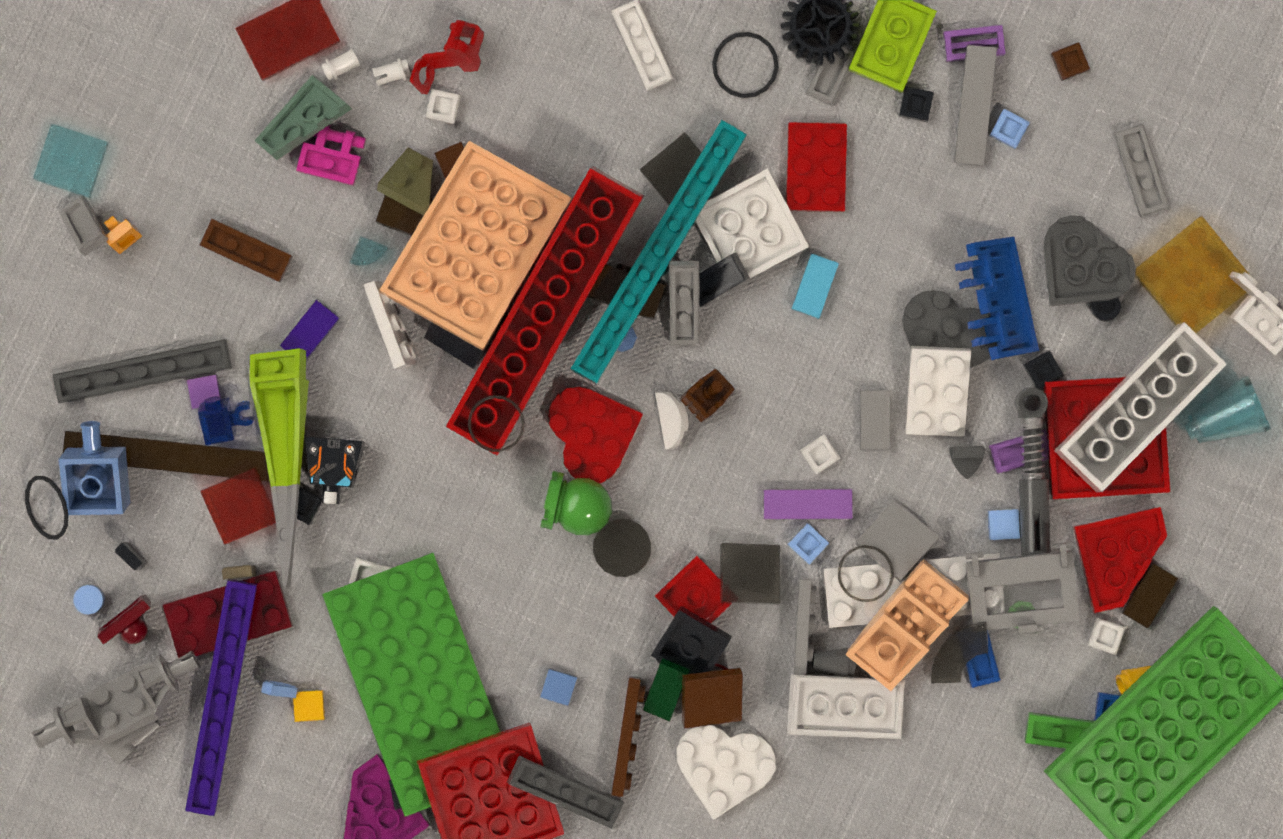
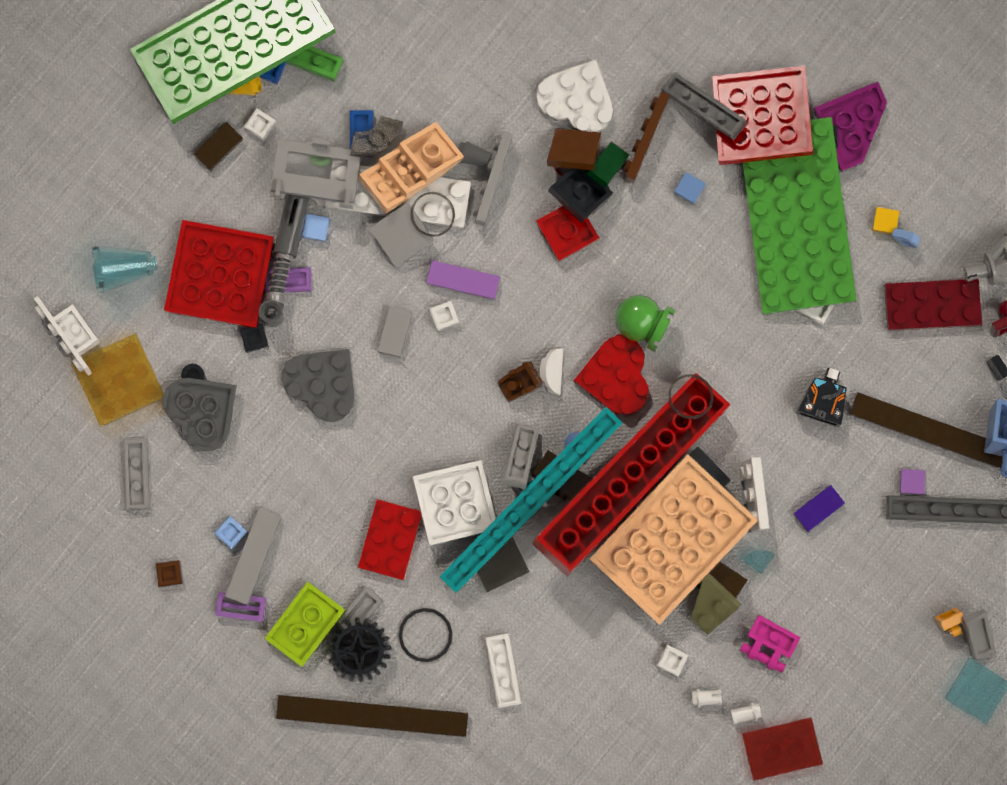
camera: 170 degrees left, 5 degrees down
dark purple plate [185,579,258,816] -> none
clear blue brick [198,396,254,445] -> none
reddish brown plate [199,219,293,283] -> none
clear red tile [200,467,276,545] -> none
dark tan tile [222,564,256,580] -> none
lime plate [250,348,309,589] -> none
sand green wing [254,75,352,160] -> none
black tile [297,487,322,525] -> none
red piece [410,20,484,94] -> none
reddish brown tile [434,142,464,179] -> none
clear smoke tile [593,519,651,577] -> none
black tile [699,253,750,307] -> none
clear smoke tile [720,543,780,605] -> none
light blue tile [787,523,829,565] -> none
white tile [787,674,905,739] -> none
medium azure tile [791,253,839,319] -> none
black tile [898,86,934,122] -> none
white plate [905,346,971,437] -> none
dark grey tile [949,446,985,479] -> none
blue hinge [955,236,1039,360] -> none
white brick [1054,322,1227,492] -> none
red plate [1073,507,1168,613] -> none

